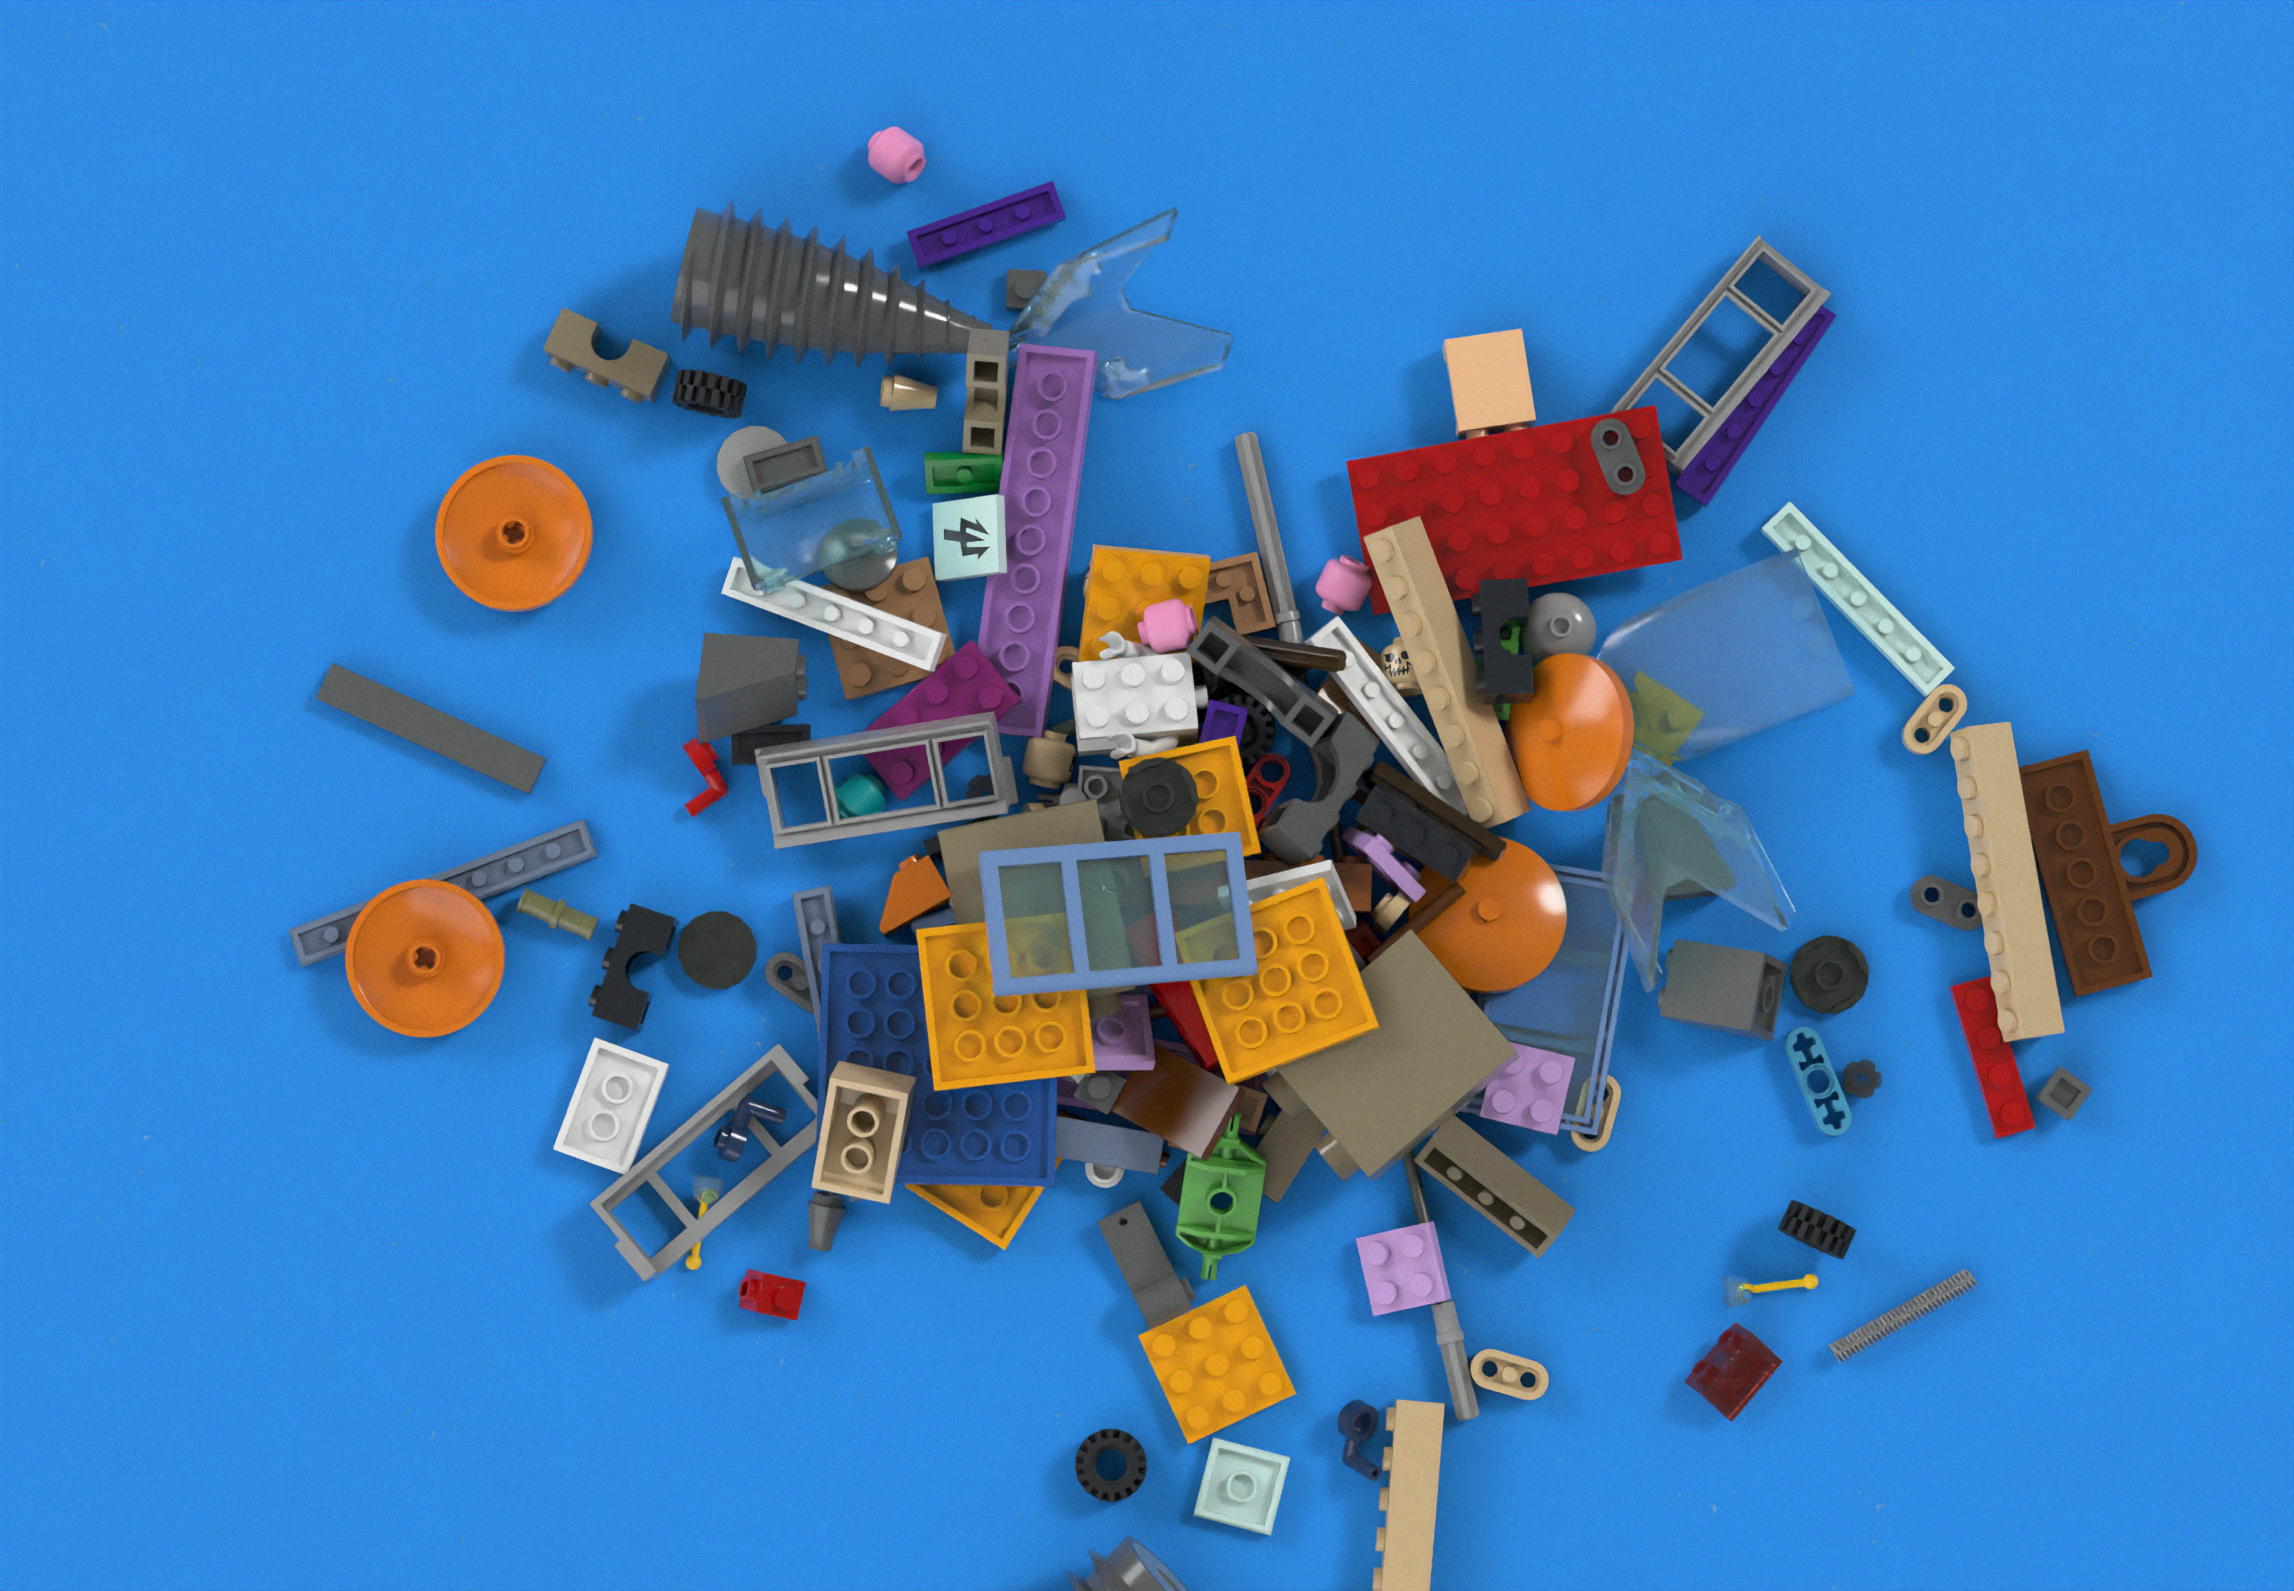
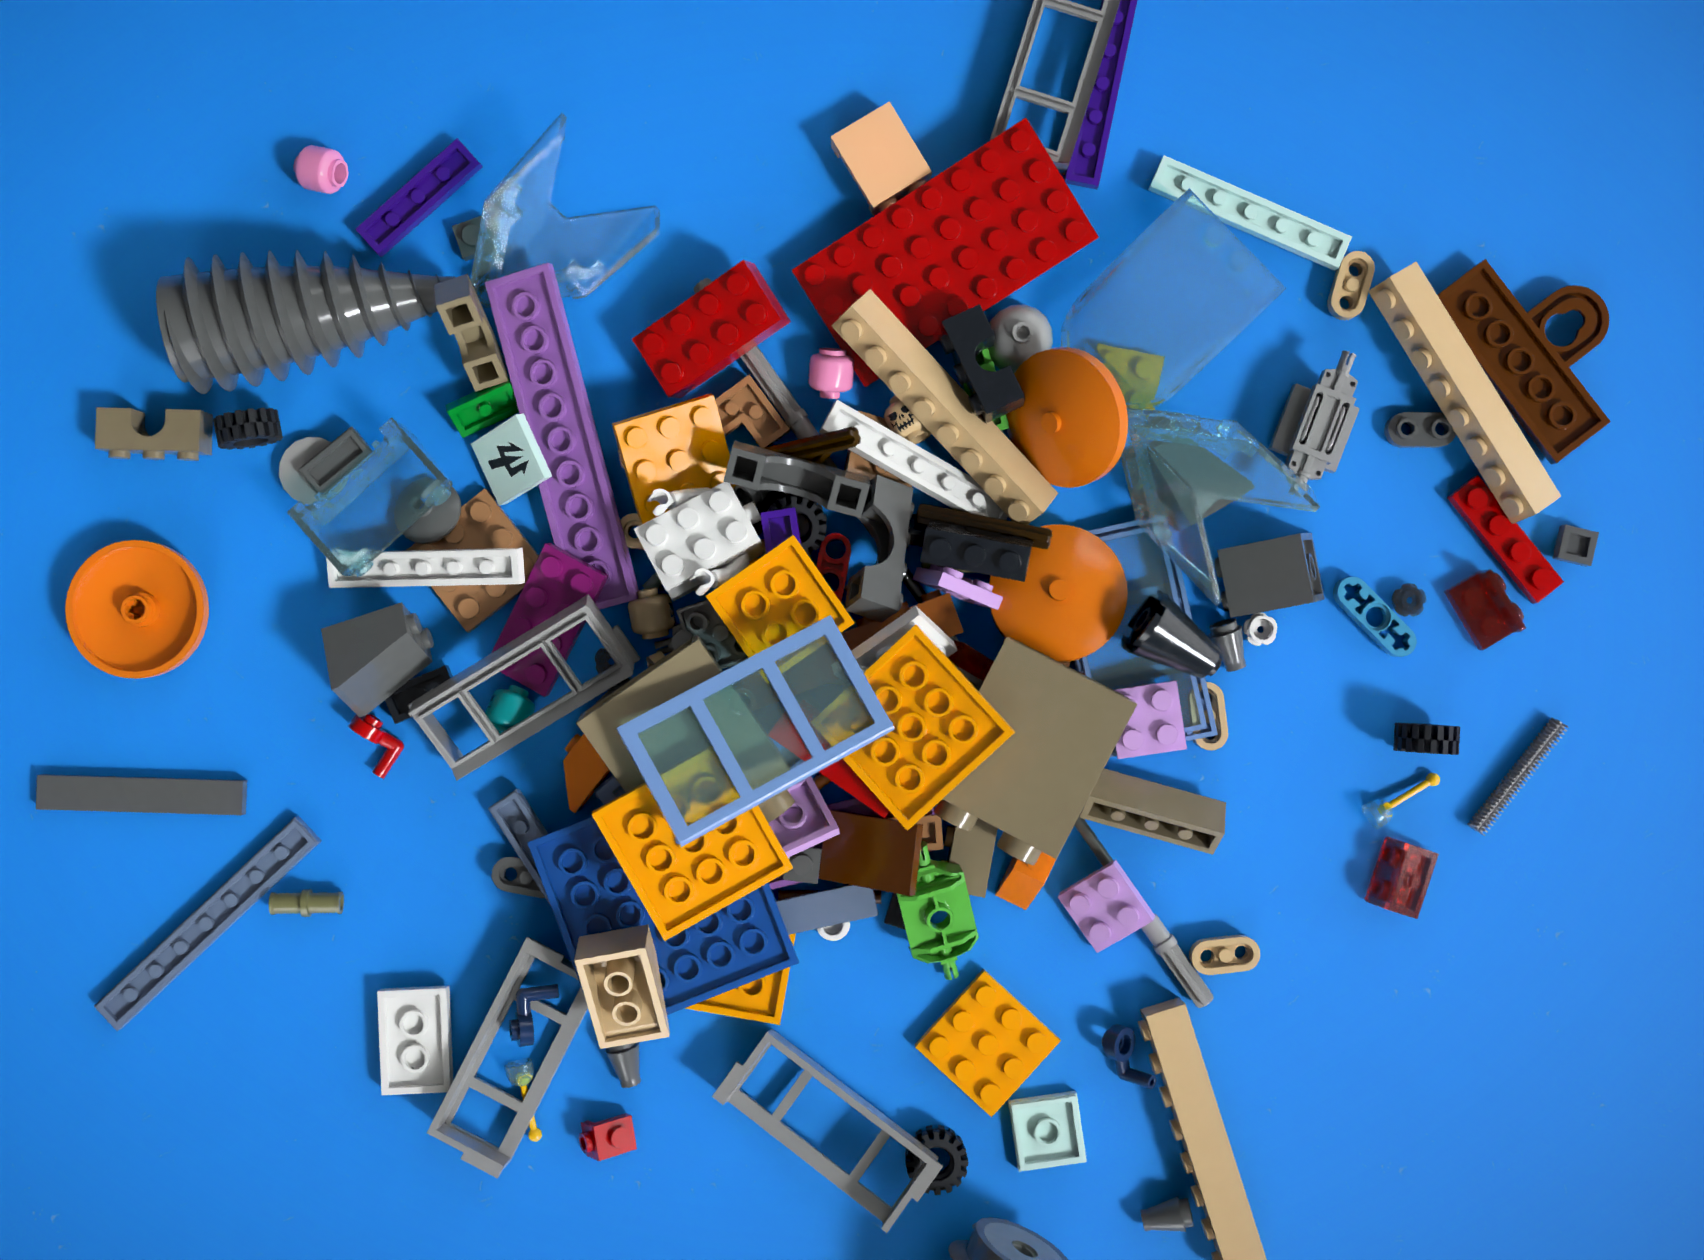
camera: 25 degrees left, 5 degrees up
orange dish [345,879,506,1037] -> none
black arch [589,903,679,1032] -> none
pearl dark grey tile [678,911,757,989] -> none
tan cone [879,373,937,411] -> none
dark grey door [1097,1200,1196,1329] -> none
pearl dark grey tile [1118,757,1199,838] -> none
bright pink head [1138,598,1199,655] -> none
reddish brown bar [1366,882,1466,963] -> none
tan plate [1370,891,1412,937] -> none
dark grey plate [1591,419,1645,495] -> none
pearl dark grey tile [1790,935,1869,1014] -> none
none -> red brick [632,260,791,398]
none -> light grey piece [712,1029,943,1233]
none -> orange slope [995,852,1056,910]
none -> black cone [1121,590,1222,678]
none -> dark grey cone [1208,618,1246,672]
none -> white plate [1243,612,1277,646]
none -> light grey piece [1268,351,1360,499]
none -> clear red bracket [1444,569,1526,650]

